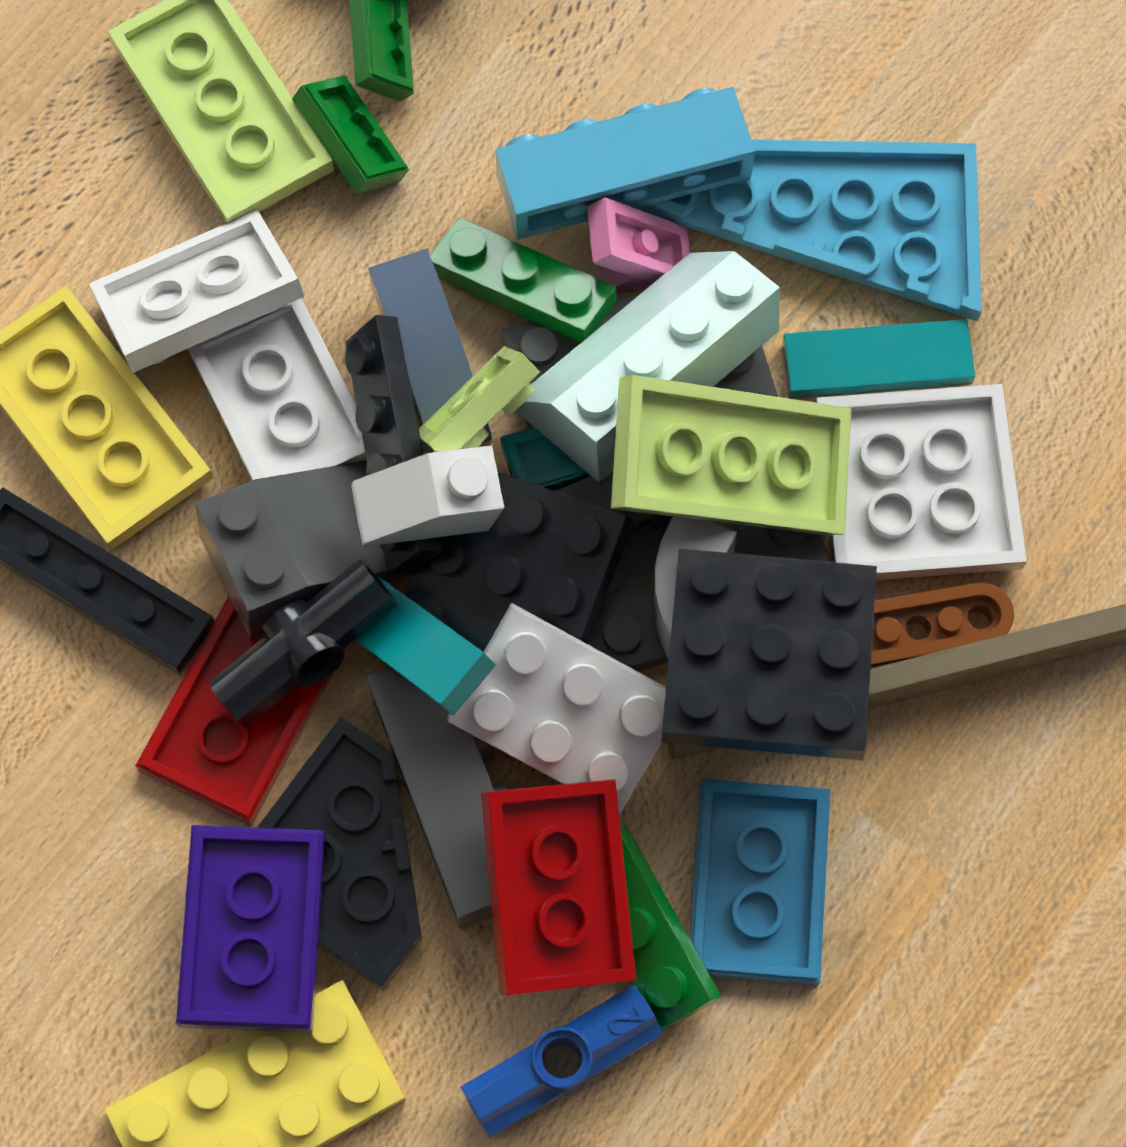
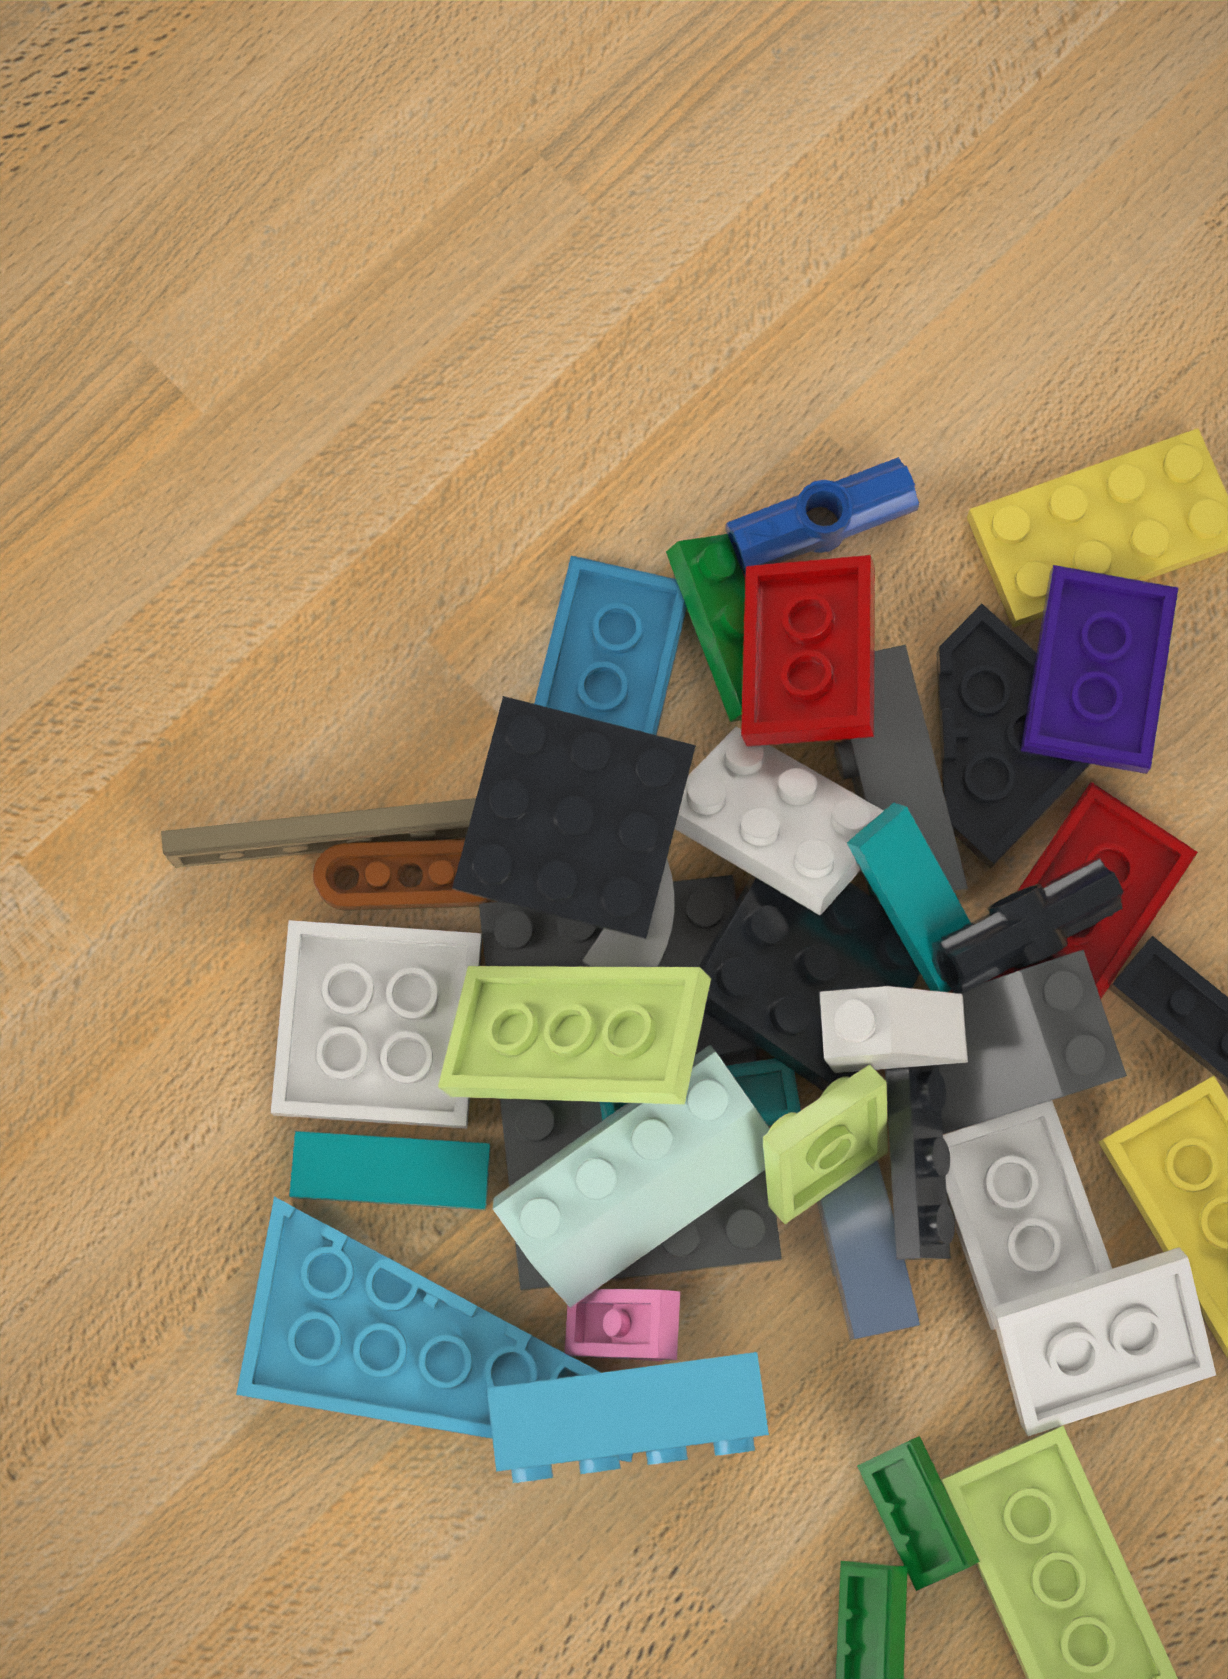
camera: 170 degrees left, 5 degrees up
plate [430,217,617,343] -> none

